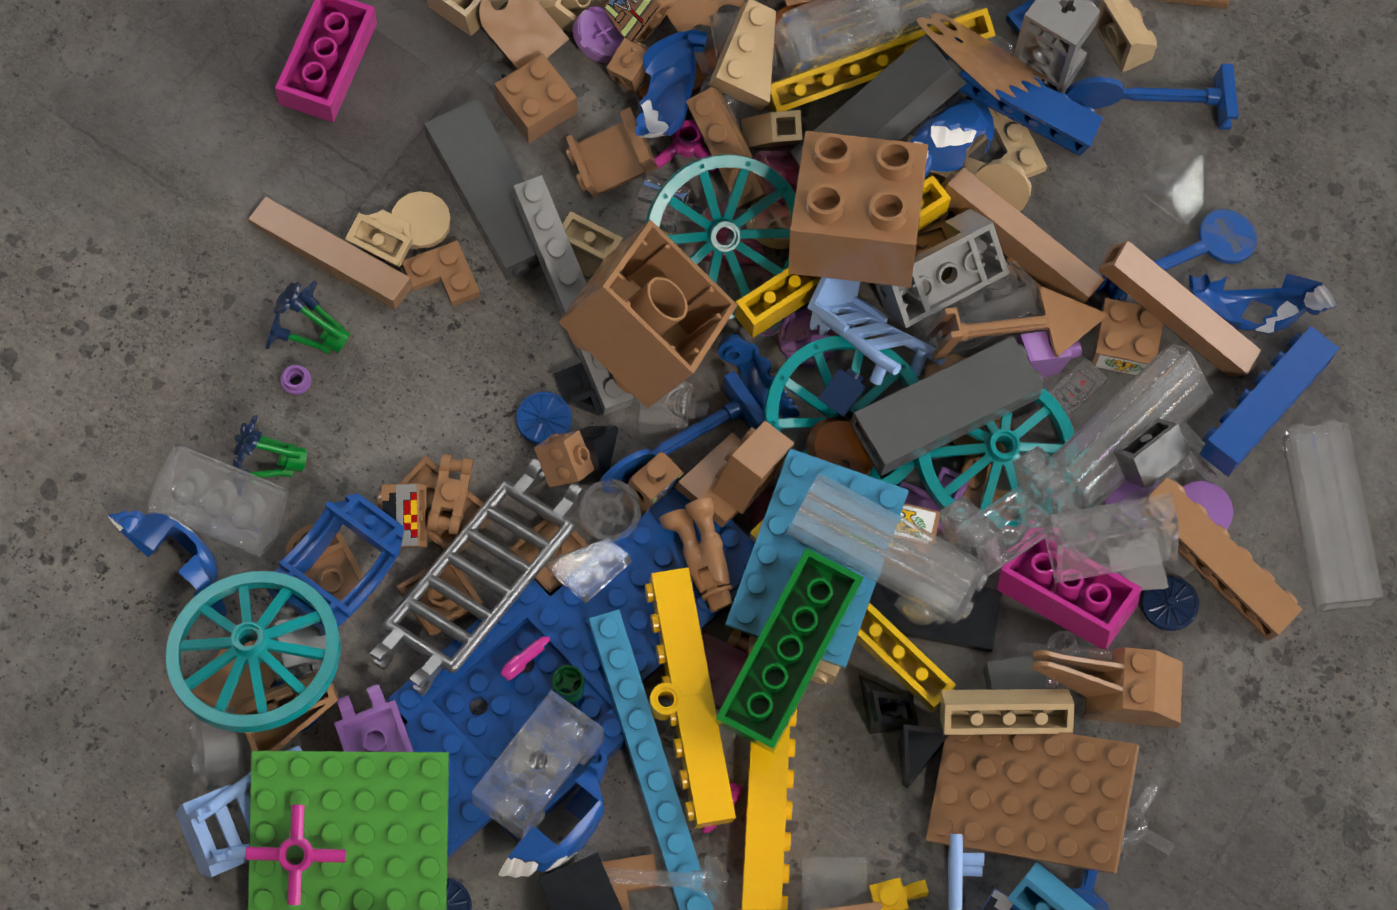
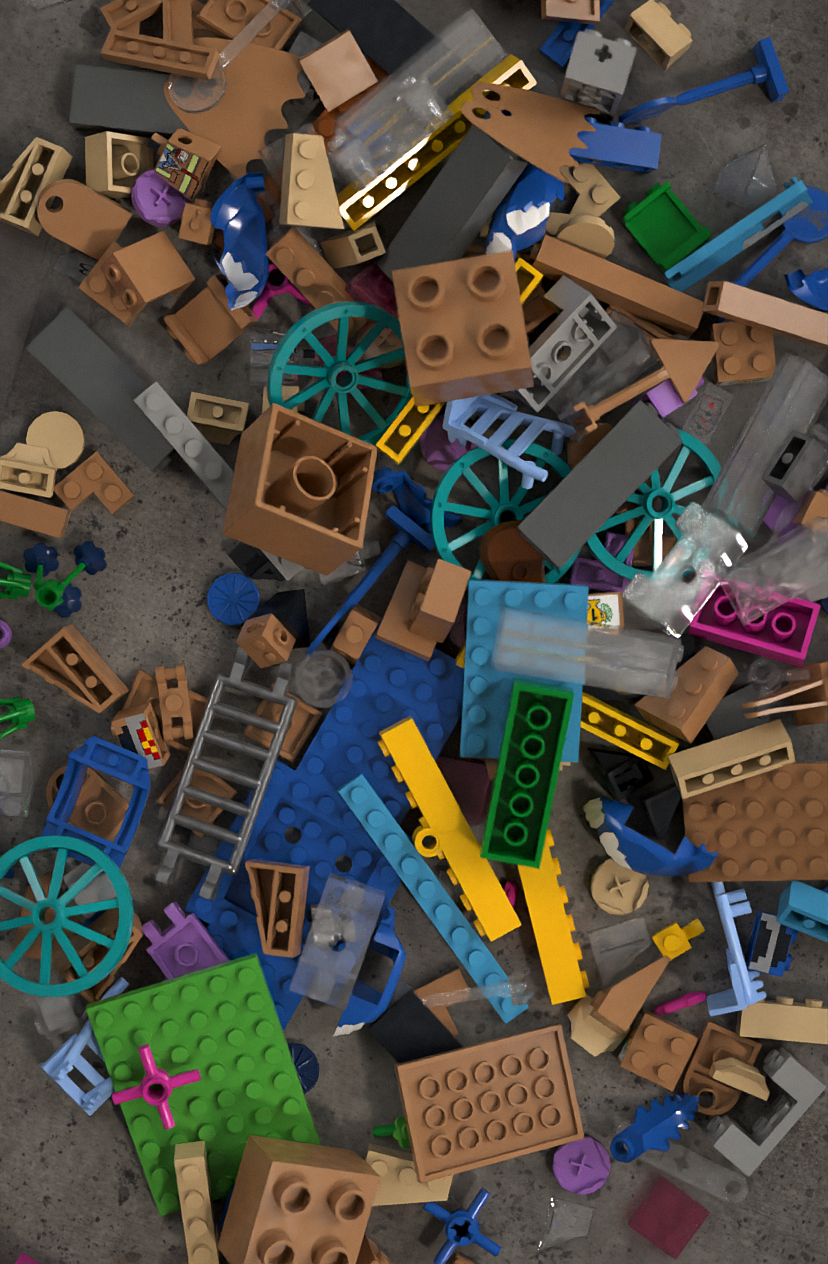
camera: 15 degrees left, 20 degrees up
dark pink piece [500,636,550,682] -> none
clear wing [545,538,632,603] -> none
dark green wheel [552,665,584,704] -> none
medium nougat piece [659,497,733,612] -> none
dark blue brick [818,368,866,418] -> none
none -> medium nougat wedge [21,624,129,714]
none -> dark blue plant [23,541,107,618]
none -> medium nougat panel [100,231,195,316]
none -> medium nougat wedge [245,859,310,958]
none -> blue animal [583,797,719,876]
none -> tan tile [590,858,649,916]
none -> green panel [620,181,713,275]
none -> medium nougat wedge [635,646,739,744]
none -> dark azure piece [663,176,813,292]

